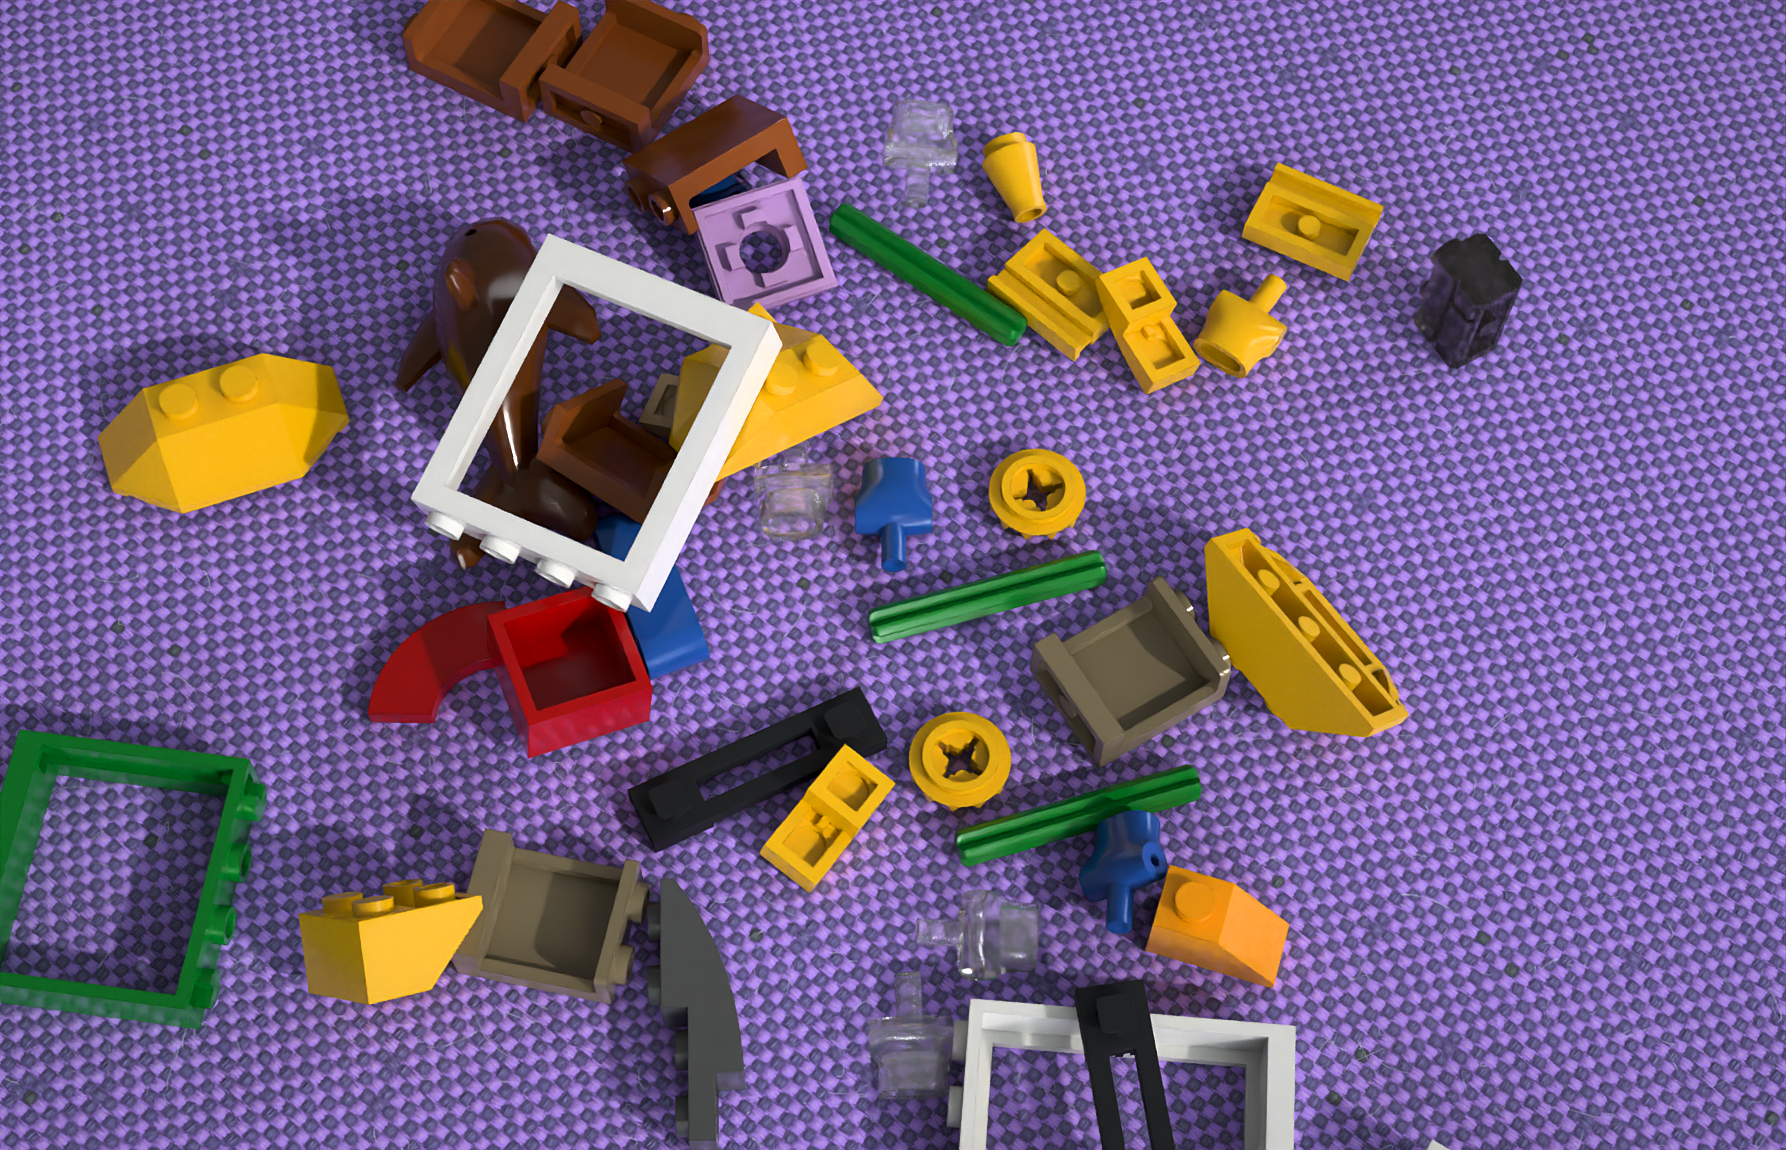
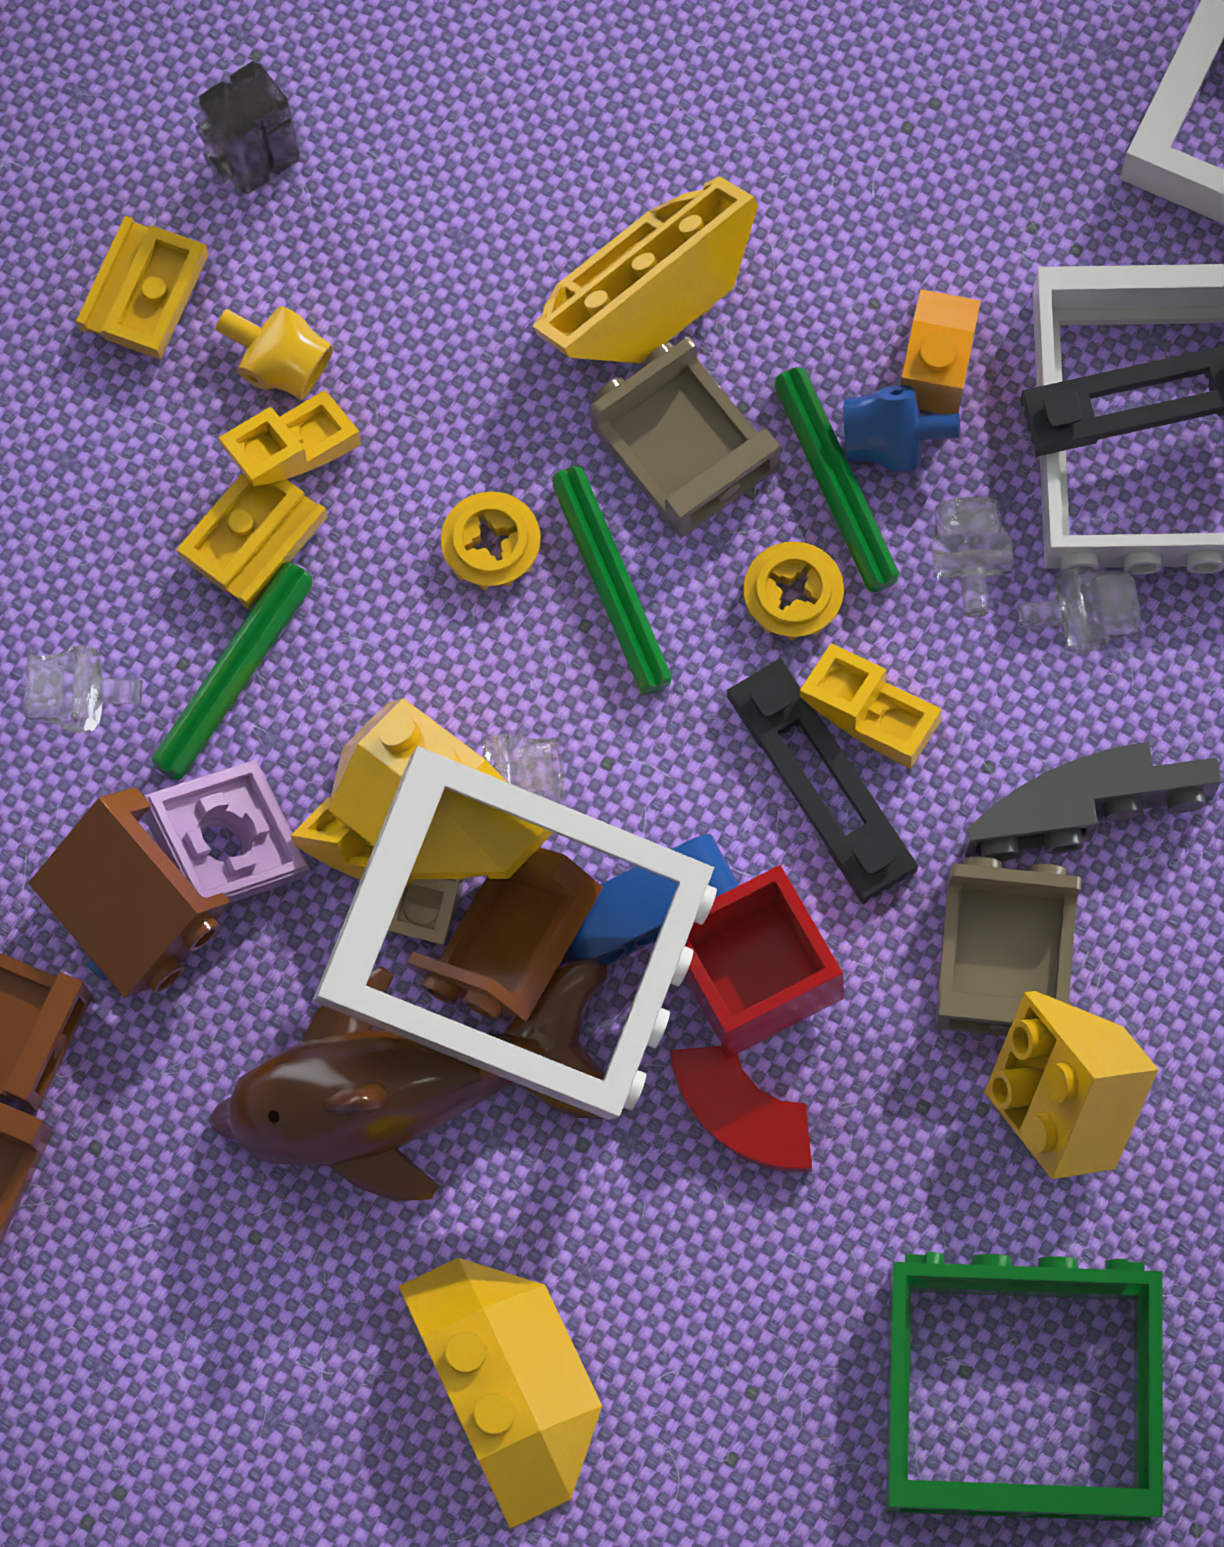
camera: 90 degrees left, 10 degrees up
blue piece [855,457,932,572] -> none
yellow cone [982,132,1047,223] -> none

